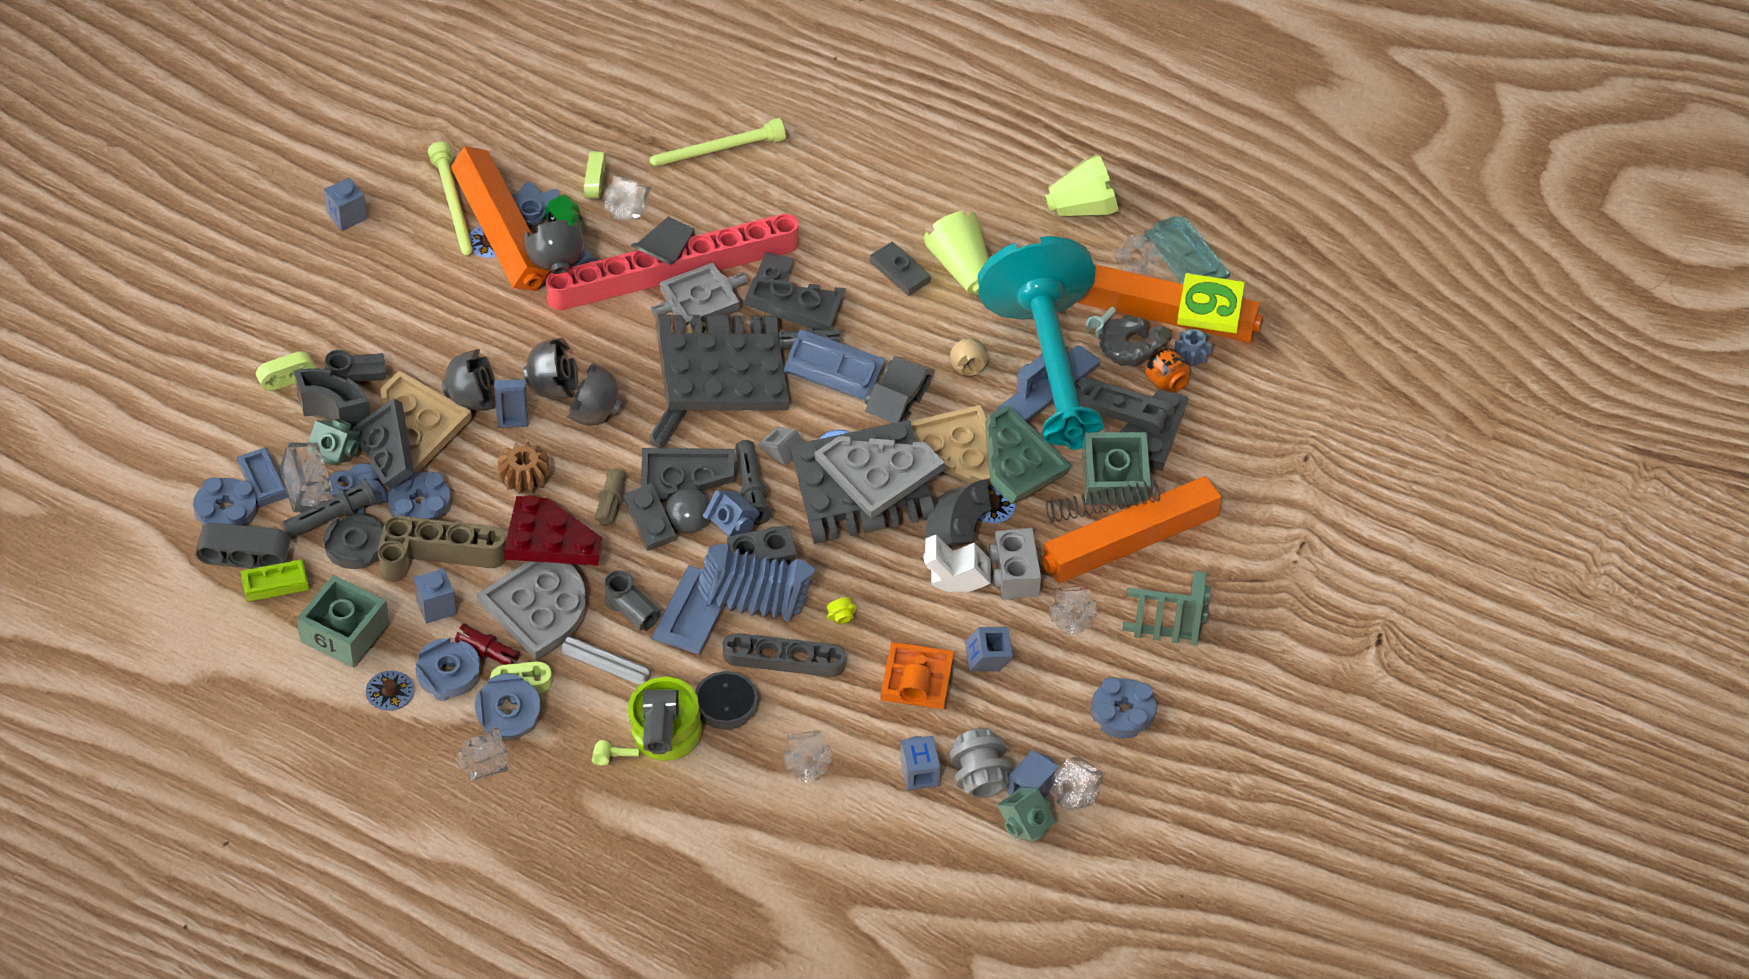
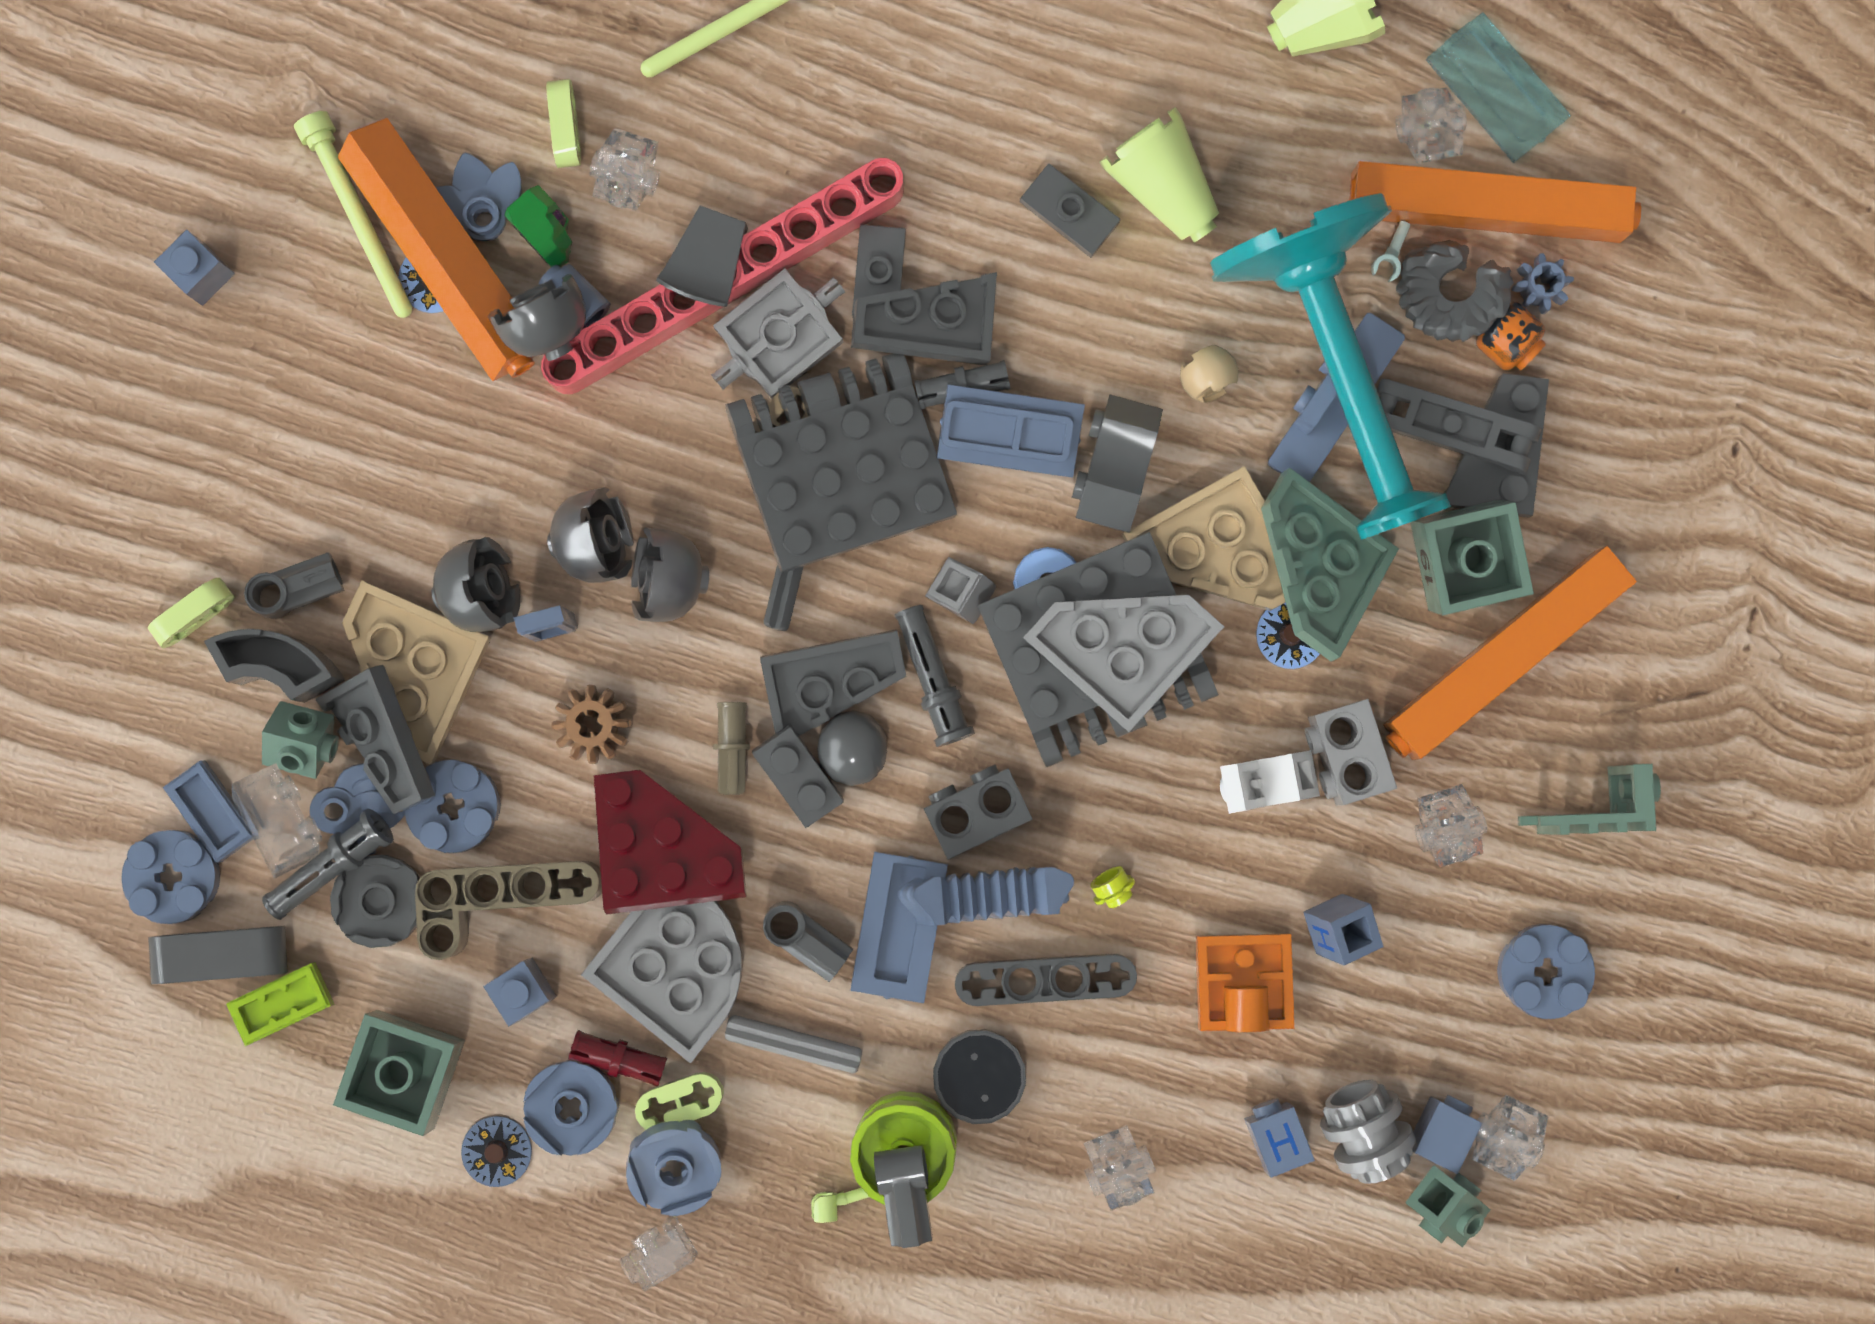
camera: 10 degrees left, 35 degrees up
sand blue brick [703,490,760,536] -> none
dark grey brick [925,480,991,548] -> none
dark grey piece [1046,479,1160,523] -> none
neon yellow tile [1177,273,1245,334] -> none

